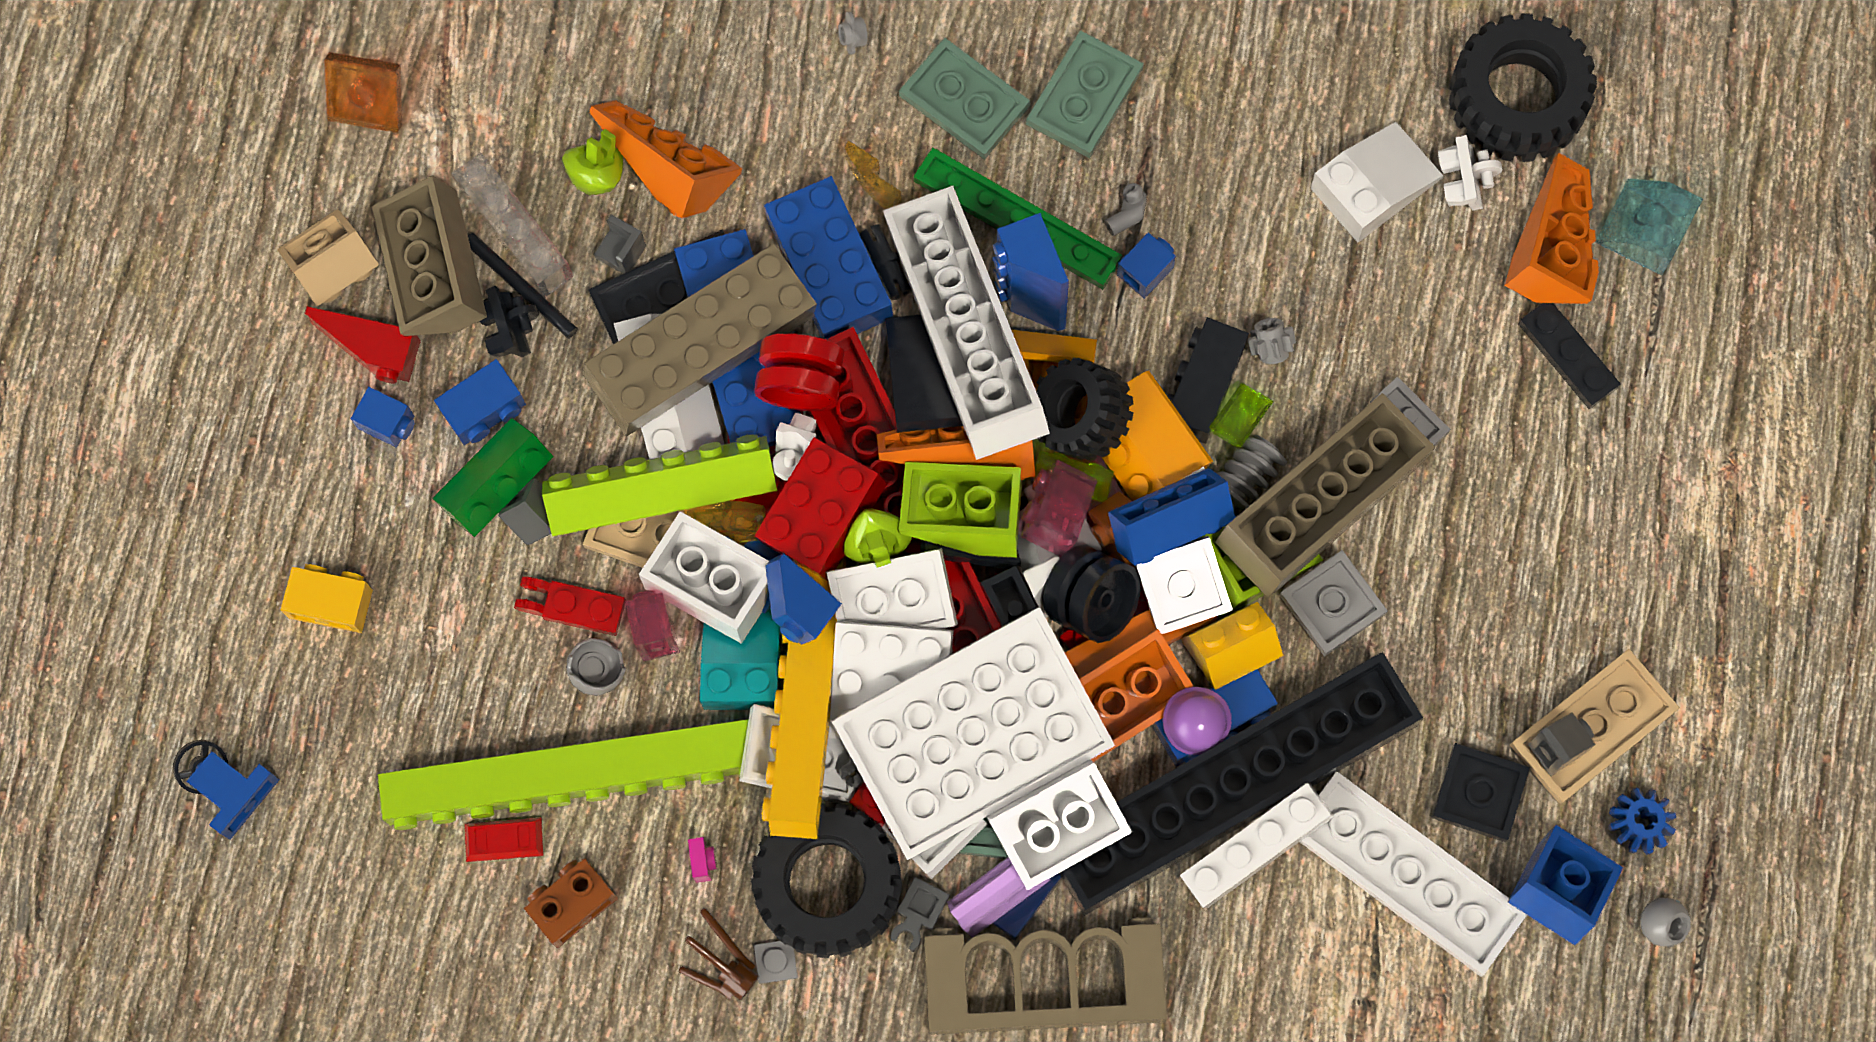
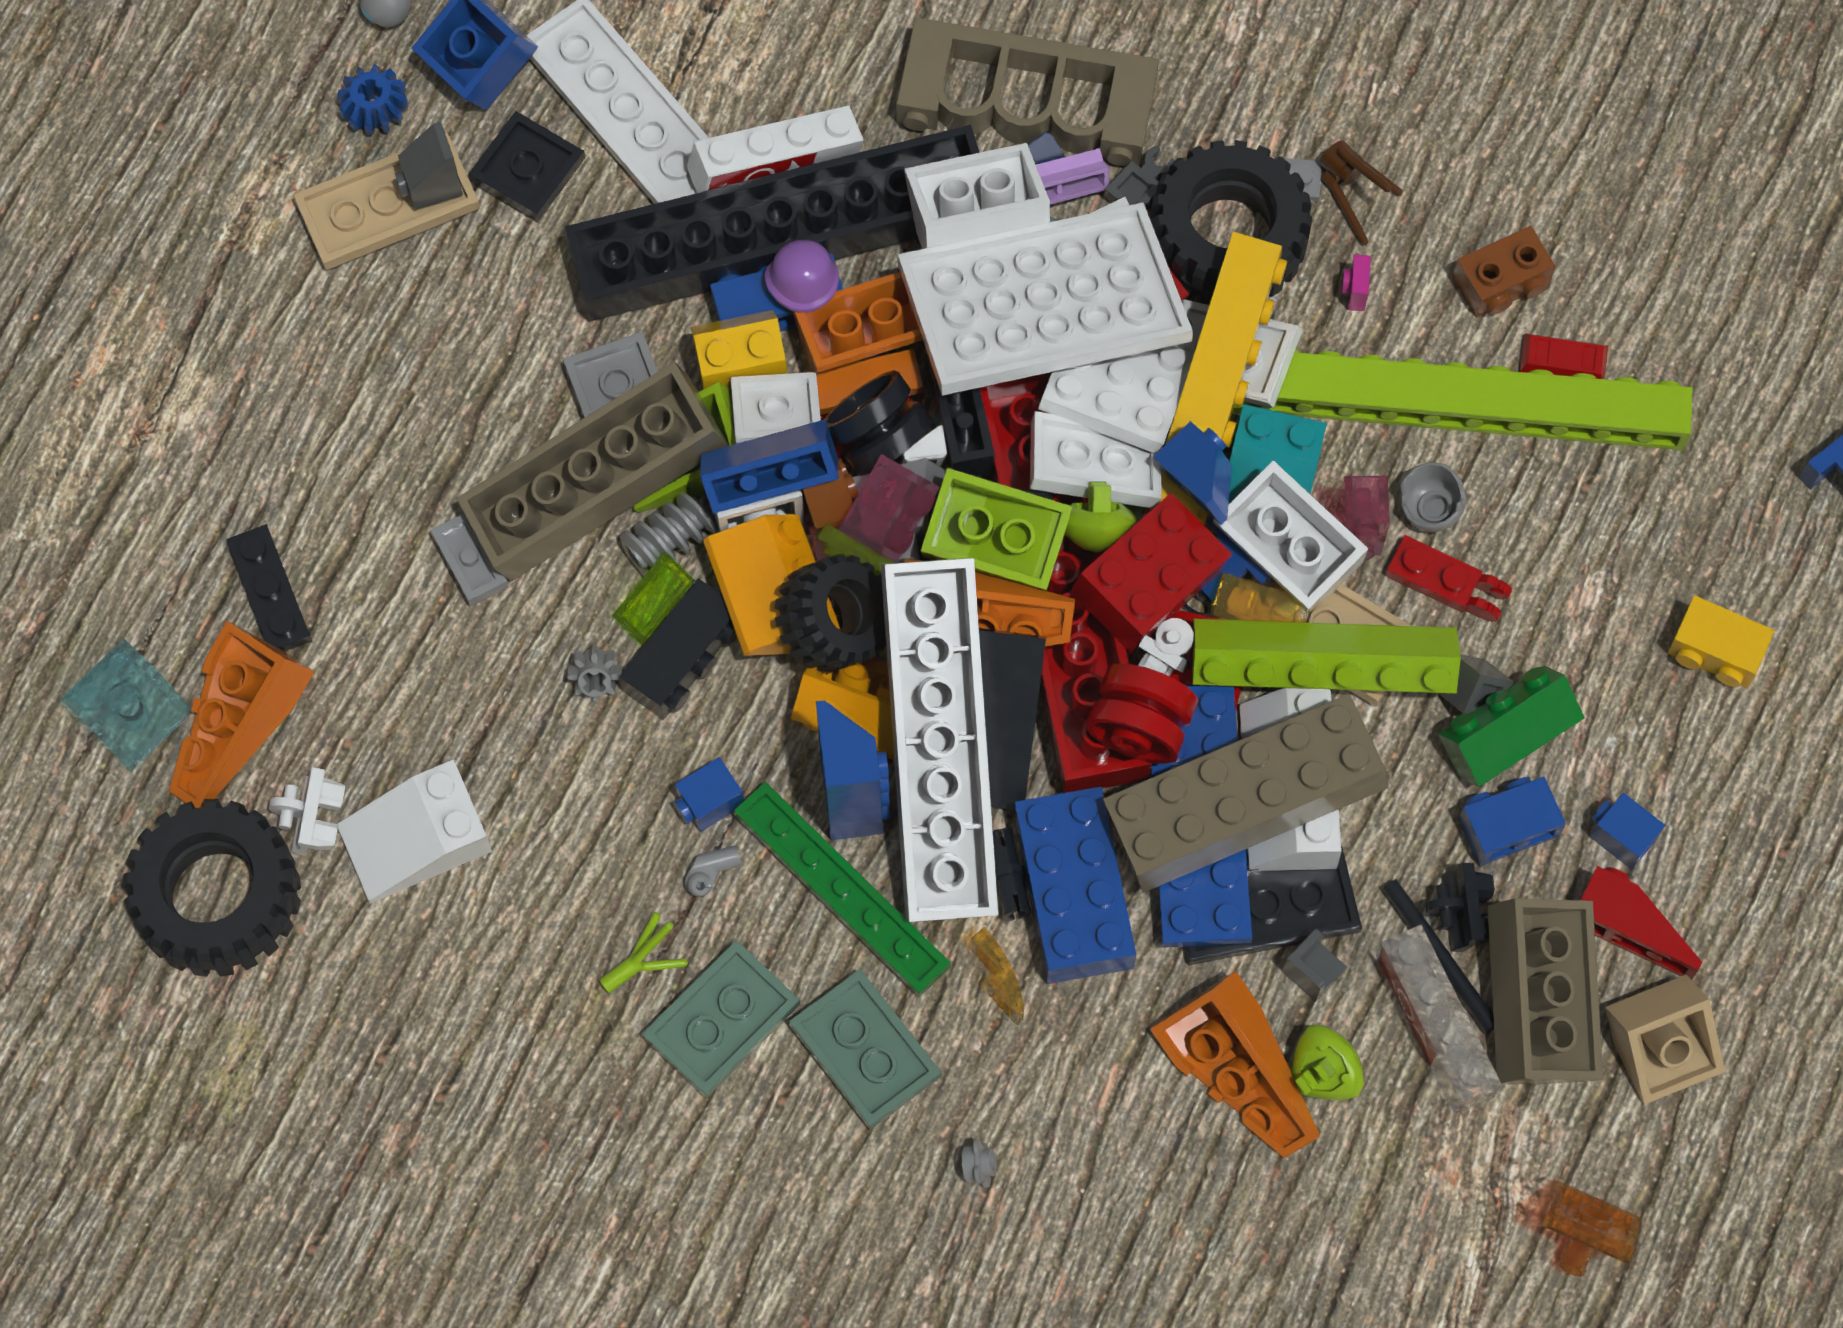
camera: 170 degrees left, 5 degrees down
none -> lime plant [599,912,688,994]

